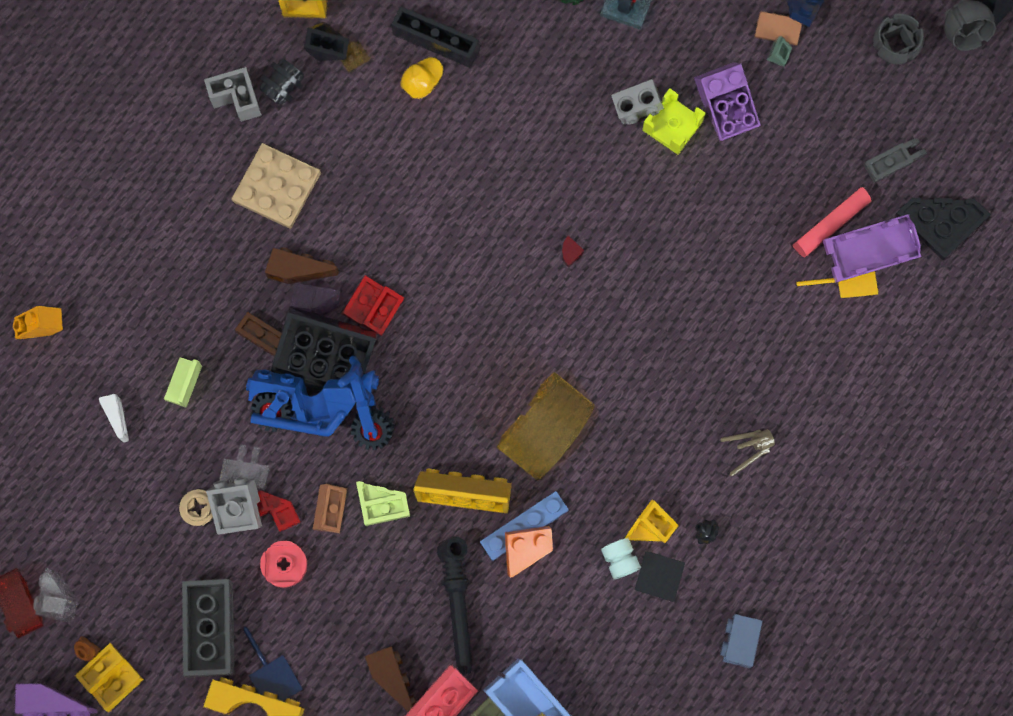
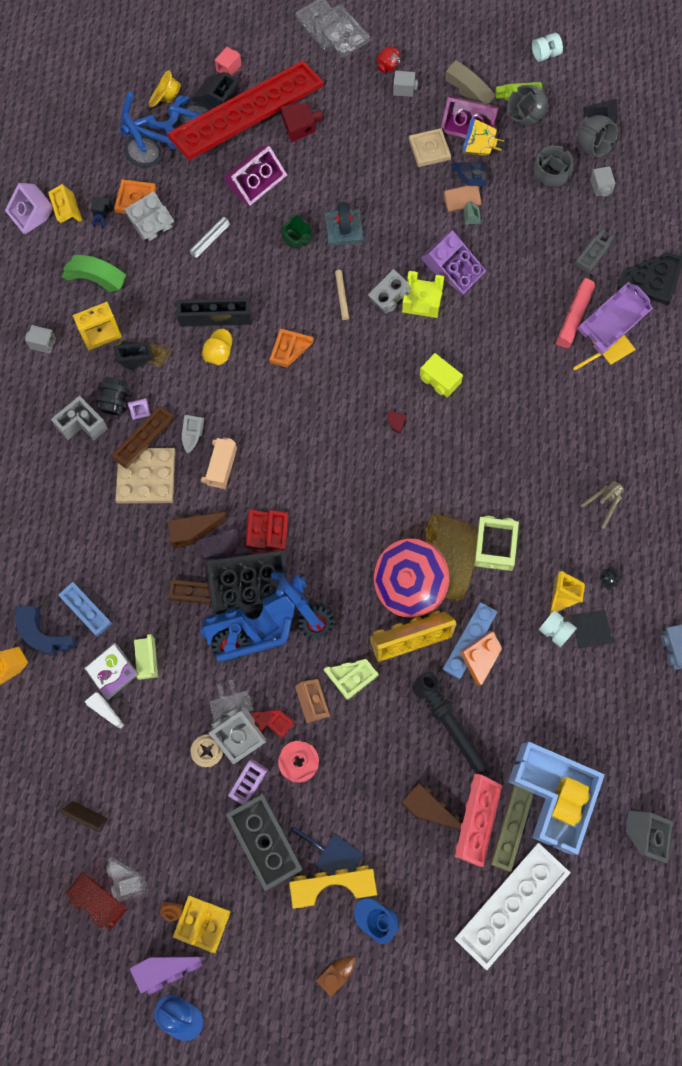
camera: 25 degrees left, 5 degrees down
none -> dark blue arch [15,606,77,656]
none -> medium blue plate [58,582,112,637]
none -> dark brown slope [61,801,107,833]
none -> tile [84,643,139,699]
none -> reddish brown plate [112,406,174,469]
none -> lavender slope [128,398,151,420]
none -> light grey plate [182,415,204,453]
none -> light nougat brick [201,438,237,489]
none -> lavender slope [228,759,268,805]
none -> orange wing [269,329,314,368]
none -> tan bar [335,270,349,320]
none -> dish [374,539,449,617]
none -> neon yellow brick [420,353,463,398]
none -> yellowish green window [474,516,519,571]
none -> light grey brick [590,166,616,197]

